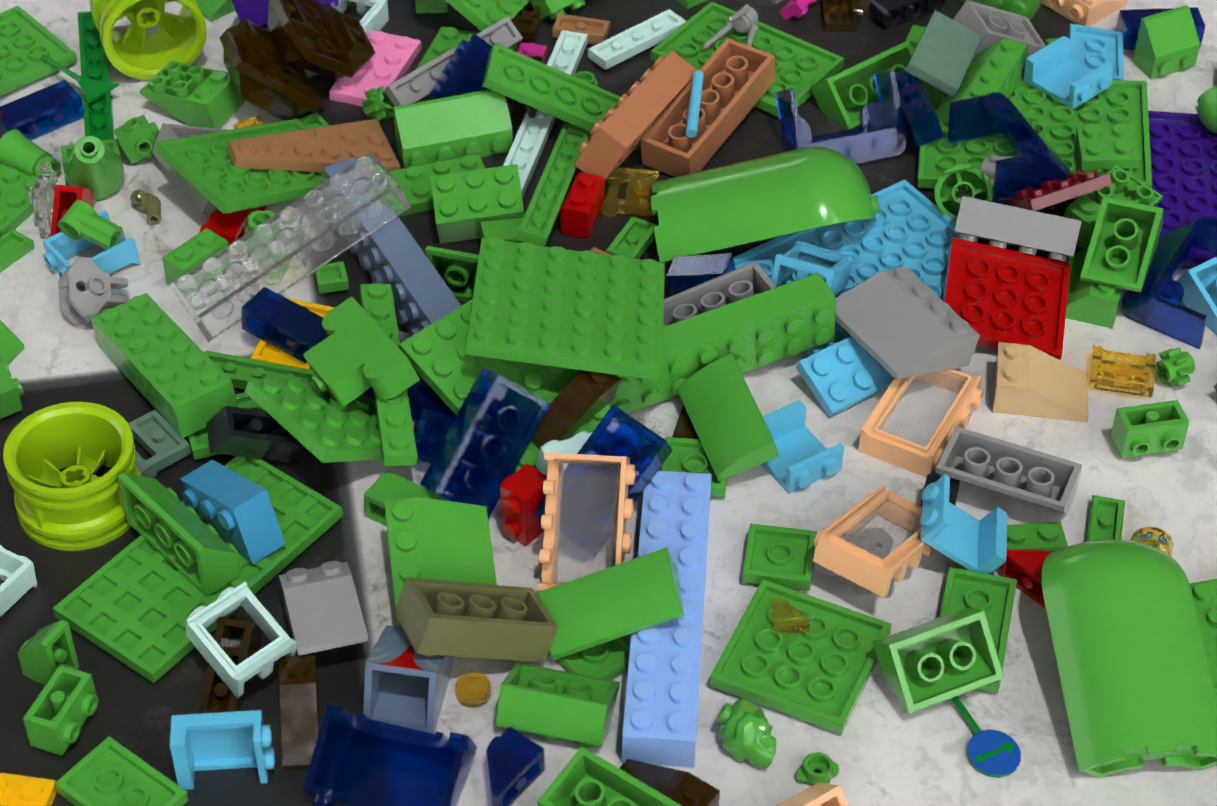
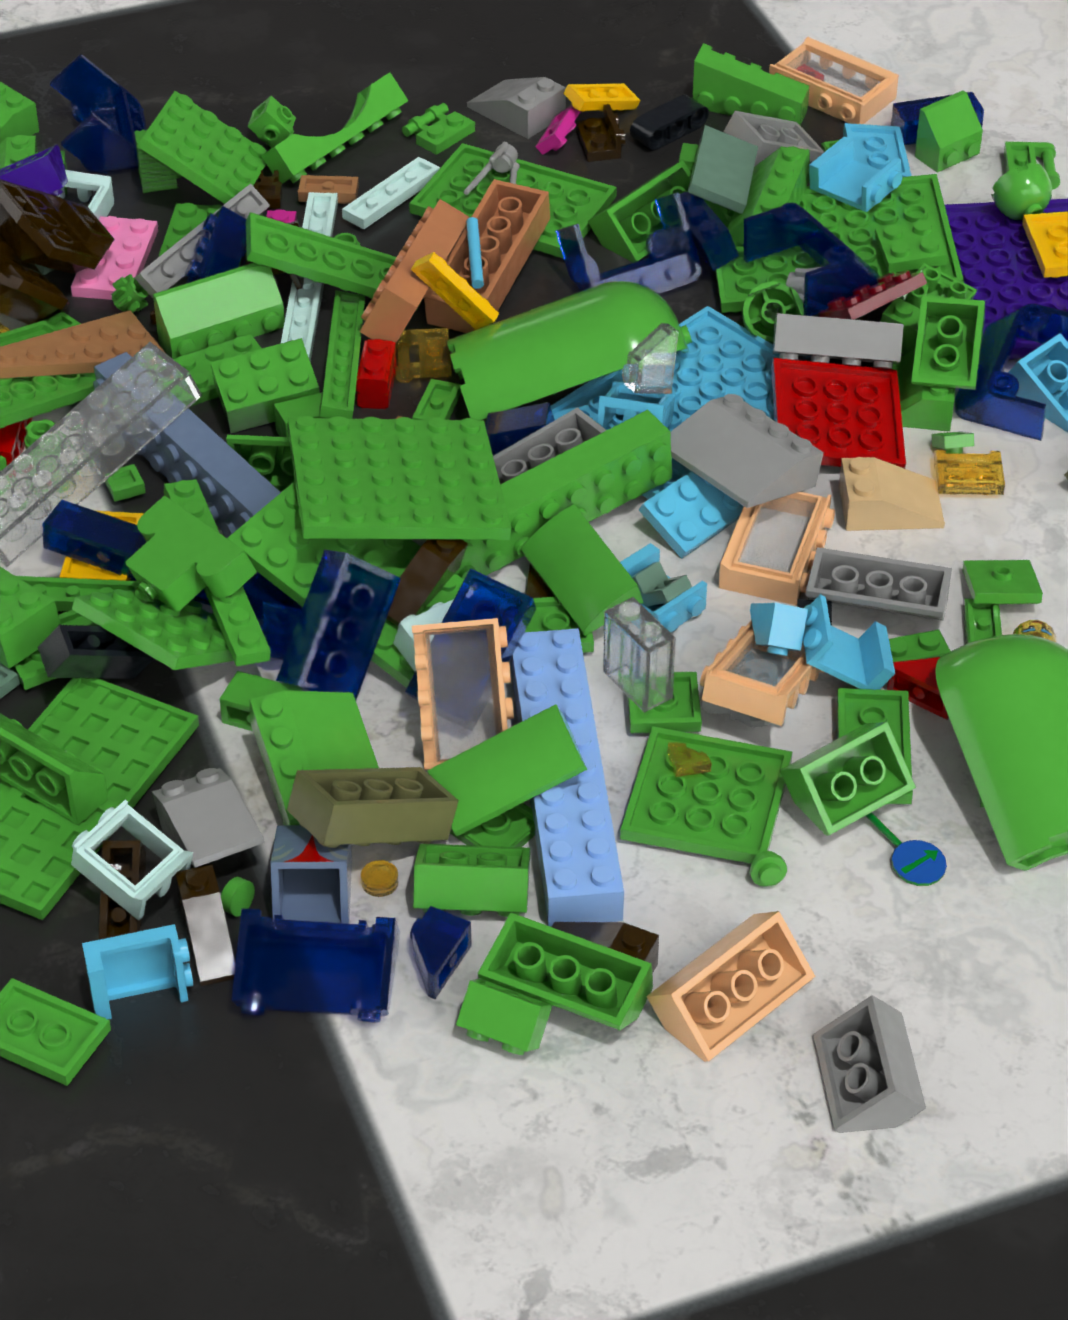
camera: 10 degrees left, 0 degrees up
dark azure wedge [180,460,285,565] -> none
red brick [500,463,547,547] -> none
bright green head [716,698,776,768] -> none
bright green plate [796,752,839,785] -> none
bright green brick [1110,400,1189,458] -> none
bright green gear [1155,347,1195,387] -> none
none -> bright green tile [221,877,255,917]
none -> yellow plate [411,252,499,330]
none -> clear brick [603,597,676,713]
none -> clear slope [622,323,679,394]
none -> sand green bracket [632,562,692,607]
none -> medium azure slope [750,603,808,656]
none -> bright green plate [750,851,787,887]
none -> bright green plate [931,431,975,454]
none -> bright green plate [962,560,1043,604]

